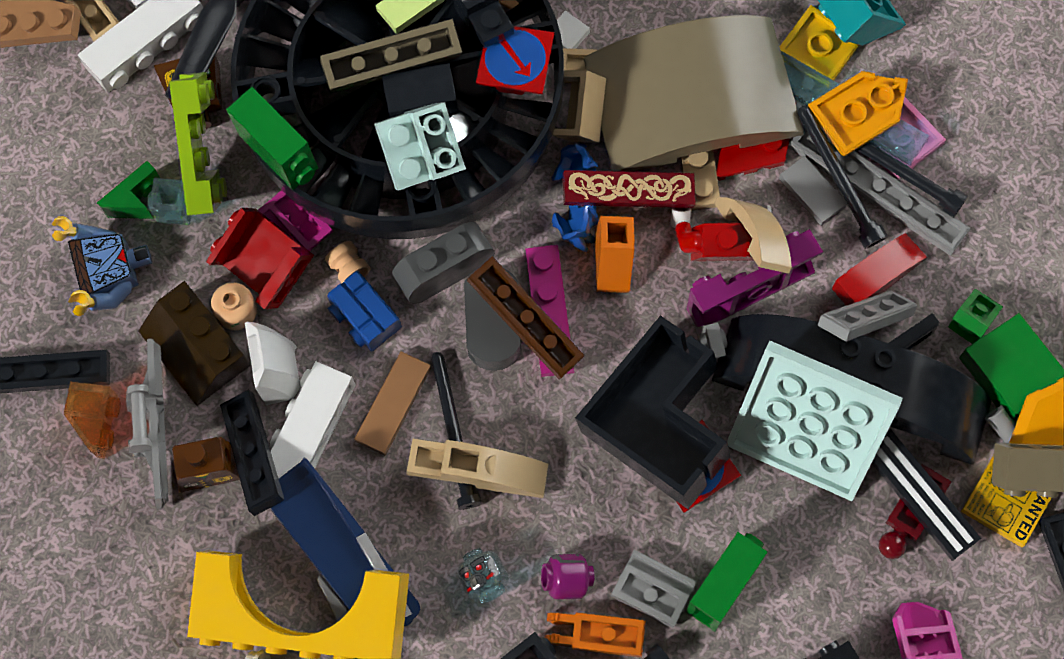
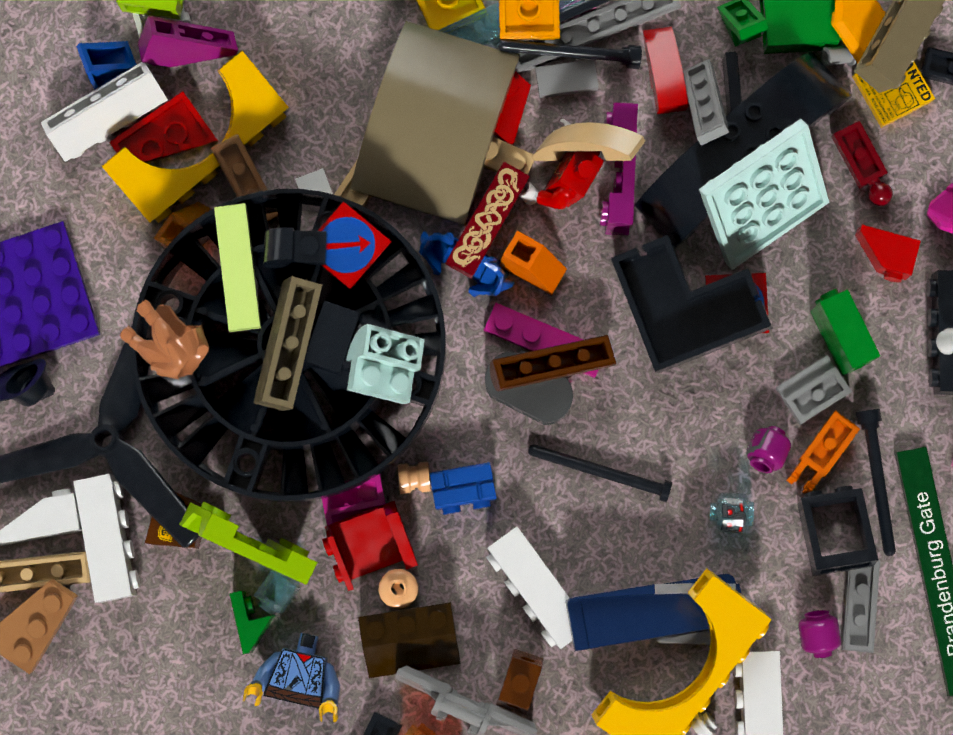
camera: 60 degrees left, 10 degrees up
black tile [220,389,284,516] -> none
green brick [226,87,318,190] -> none
white slope [245,321,301,405] -> none
medium nougat tile [354,351,431,456] -> none
dark grey brick [392,222,495,304] -> none
tan slope [407,439,548,498] -> none
tan panel [553,70,606,143] -> none
light grey plate [696,322,727,358] -> none
black tile [872,429,982,561] -> none
none -> red slope [855,224,921,283]

